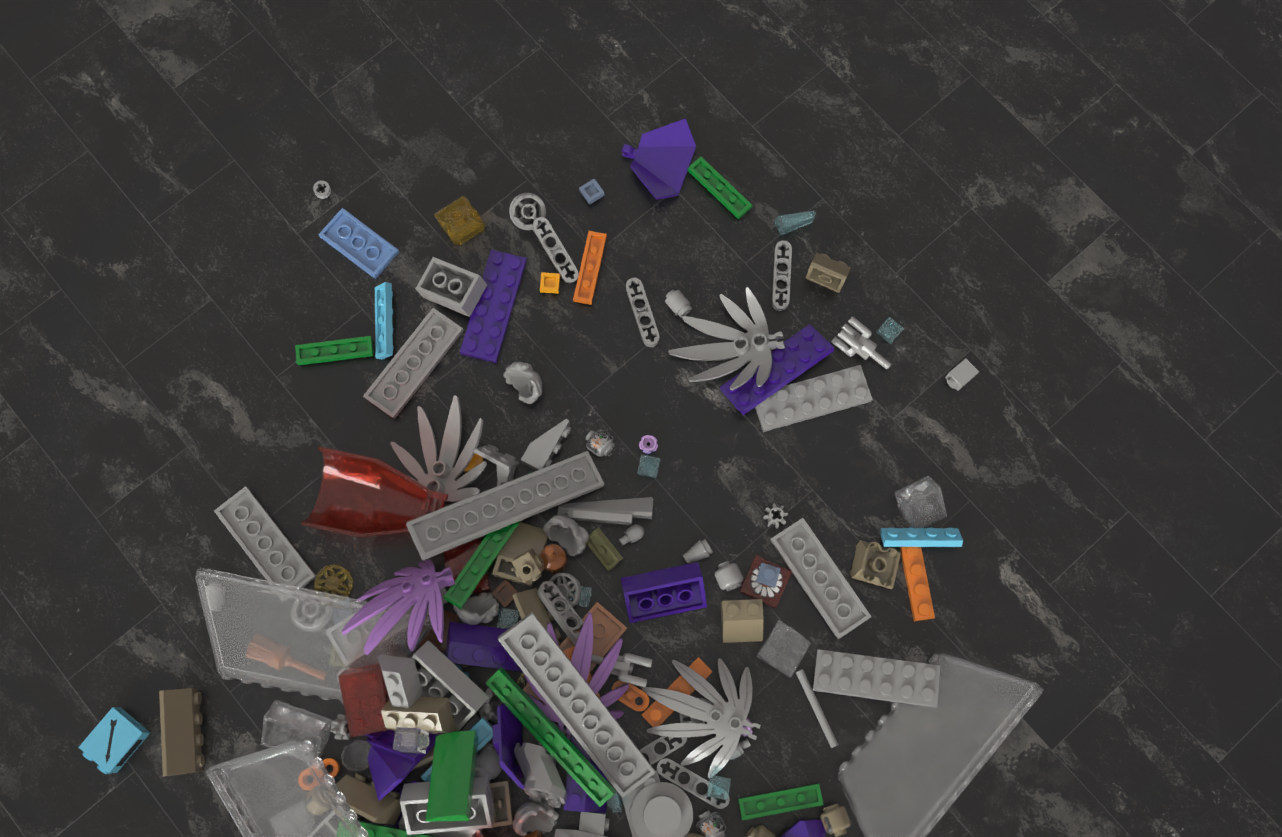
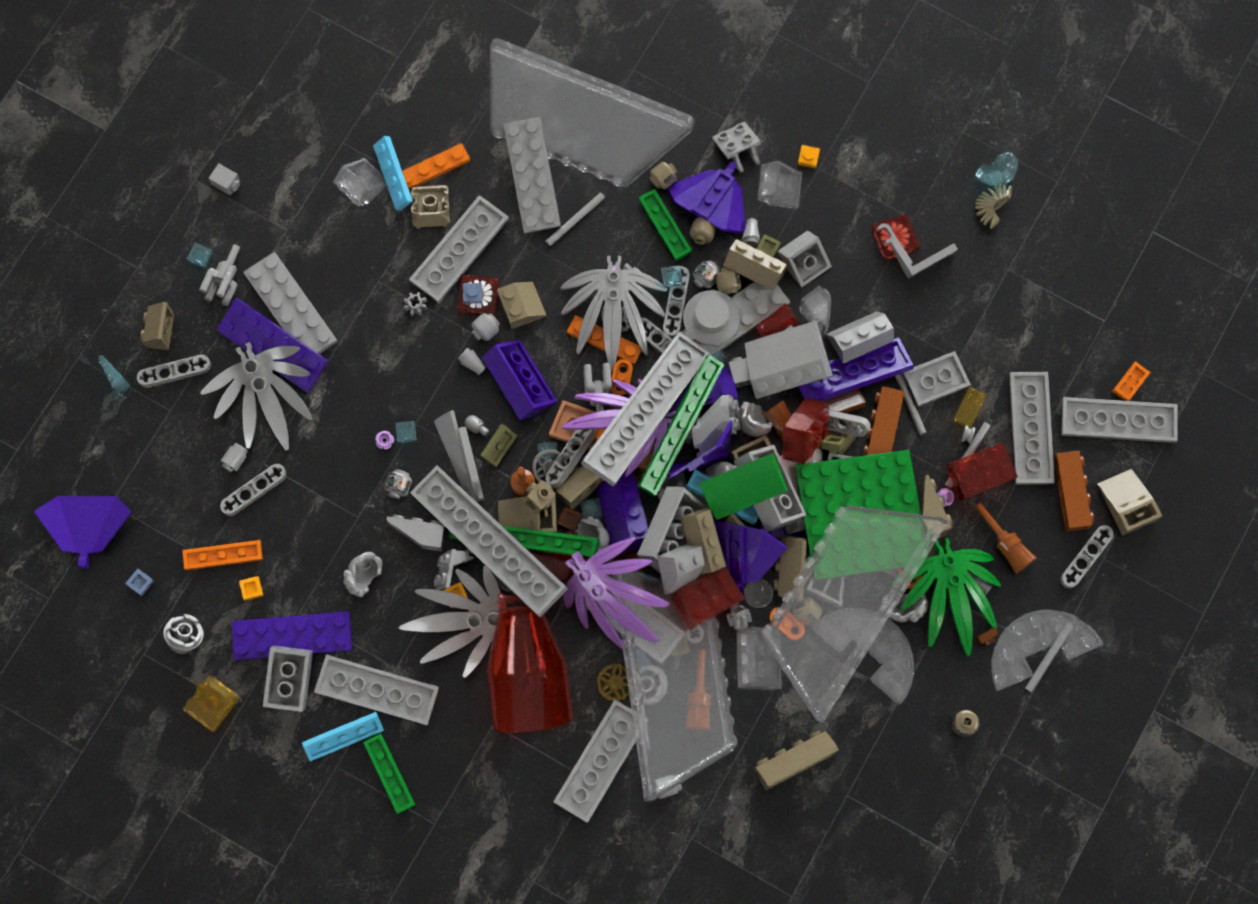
camera: 110 degrees left, 0 degrees up
medium azure brick [78,707,150,774] -> none
light grey bush [313,181,331,199] -> none
medium blue tile [318,208,399,279] -> none
clear brick [393,727,429,754] -> none
light grey beam [532,217,579,283] -> none
light grey hair [543,515,589,557] -> none
green plate [688,157,752,219] -> none
clear slope [756,620,811,678] -> none

